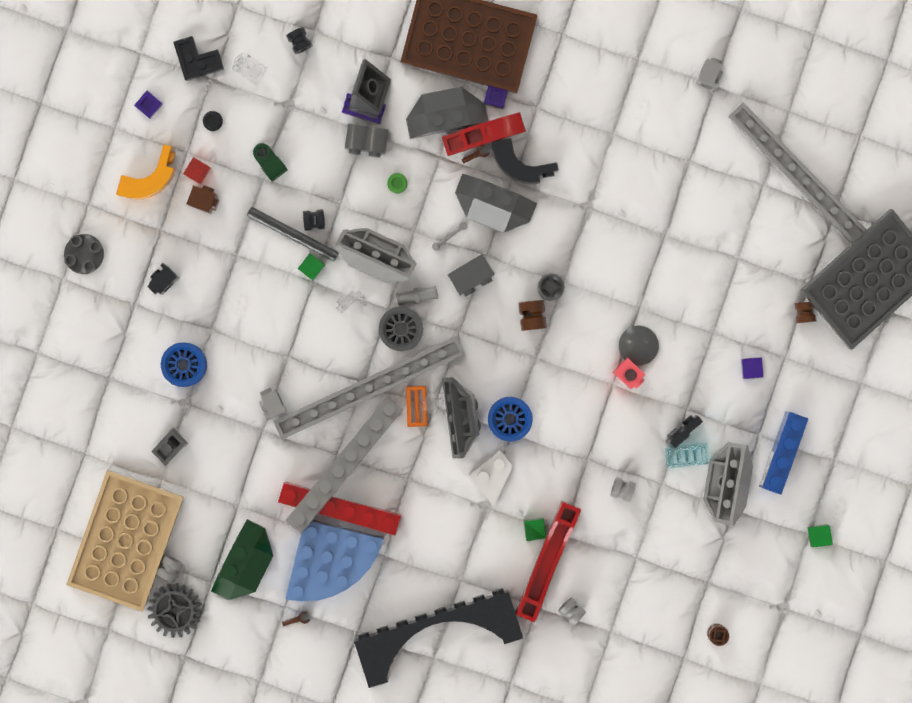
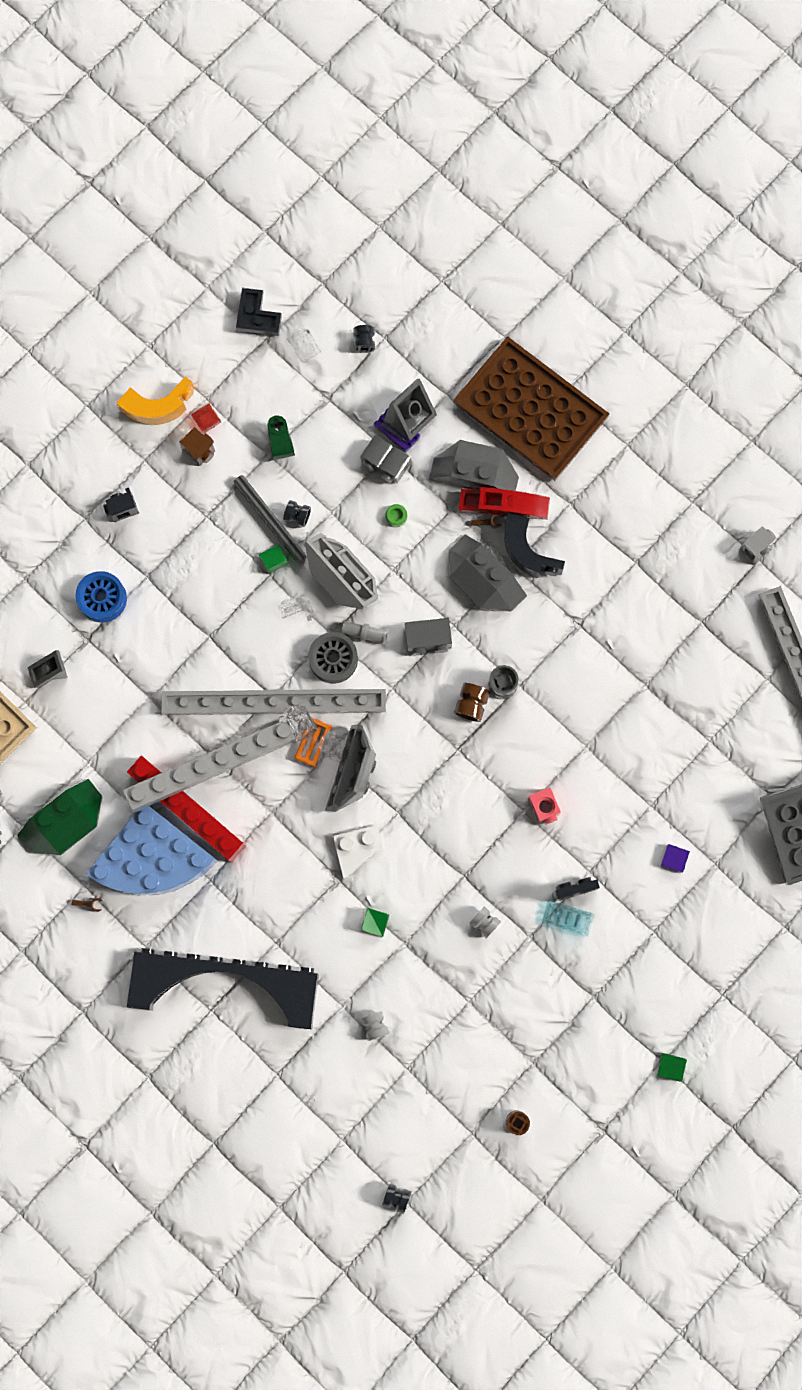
camera: 30 degrees right, 10 degrees down
dark grey dish [64,234,104,274] -> none
dark purple tile [134,91,163,119] -> none
black plate [203,111,223,131] -> none
light grey brick [259,388,287,420] -> none
light grey hinge [432,222,467,251] -> none
dark purple tile [484,86,508,109] -> none
blue wheel [488,397,533,442] -> none
red arch [515,500,581,623] -> none
dark grey dish [619,326,659,366] -> none
light grey wedge [703,442,753,526] -> none
blue brick [759,411,809,495] -> none
reddish brown wheel [795,302,816,323] -> none
none -> clear bracket [278,705,318,741]

